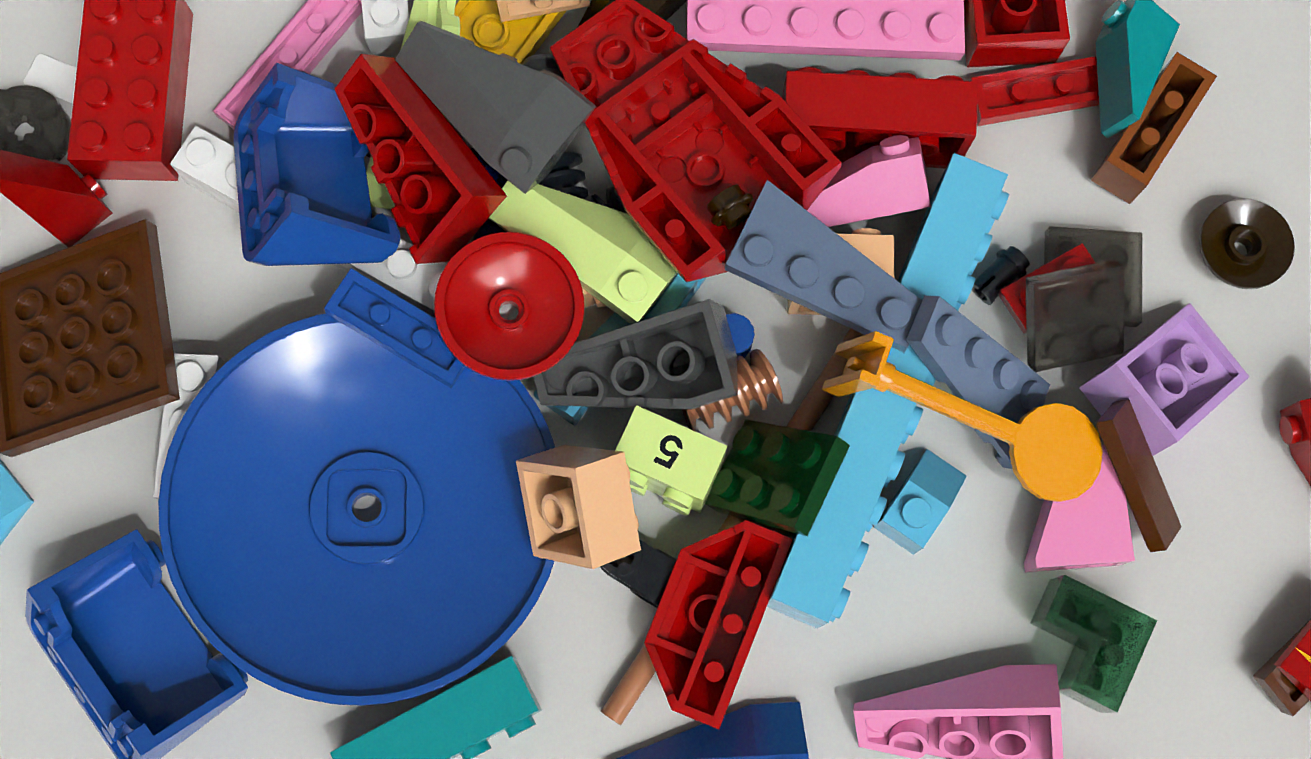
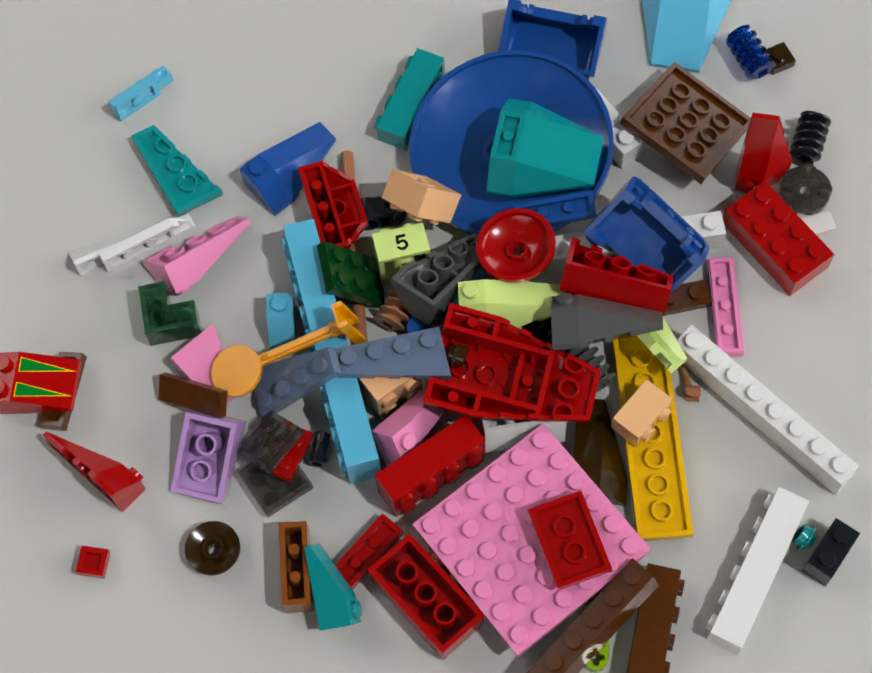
camera: 145 degrees right, 10 degrees down
none -> teal wedge [487,98,604,197]

